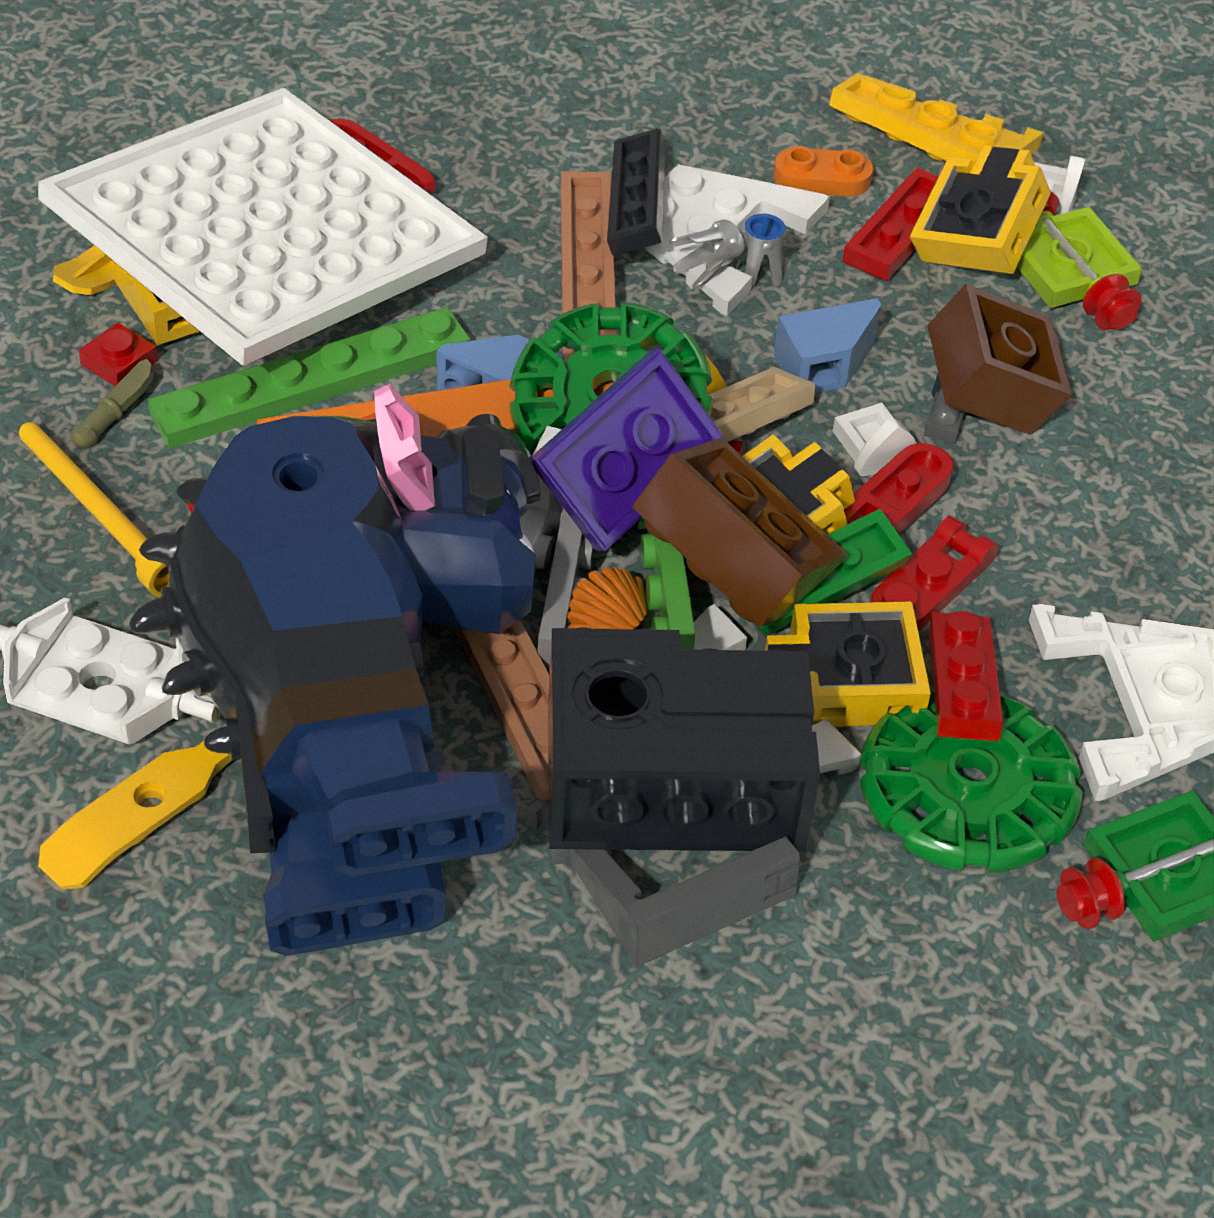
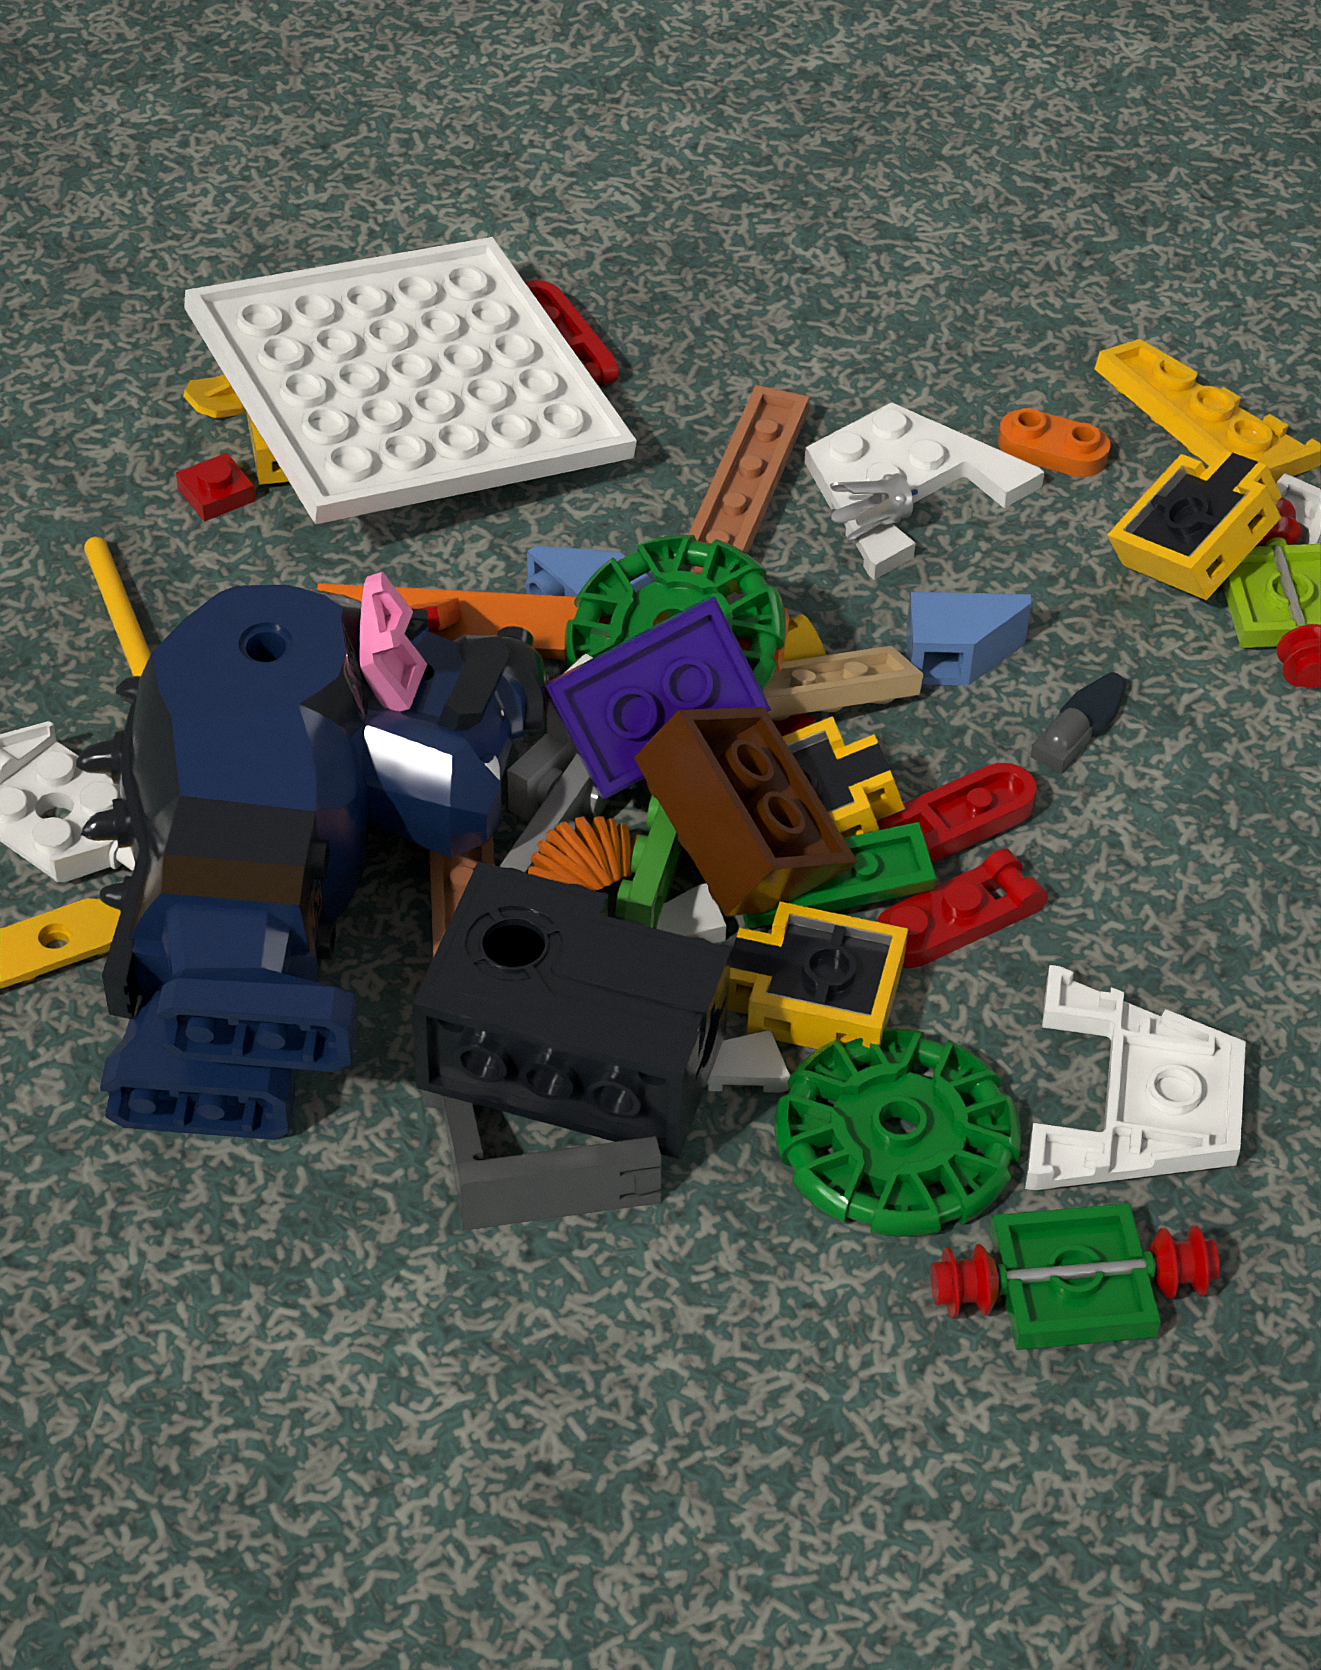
camera: 20 degrees right, 0 degrees up
olive piece [71,359,154,449] -> none
bright green plate [147,307,470,449] -> none
black tile [607,128,666,256] -> none
flat silver piece [733,214,786,288] -> none
white tile [833,403,917,476] -> none
red plate [842,167,939,281] -> none
reddish brown brick [927,284,1072,434] -> none
red plate [929,611,1003,741] -> none

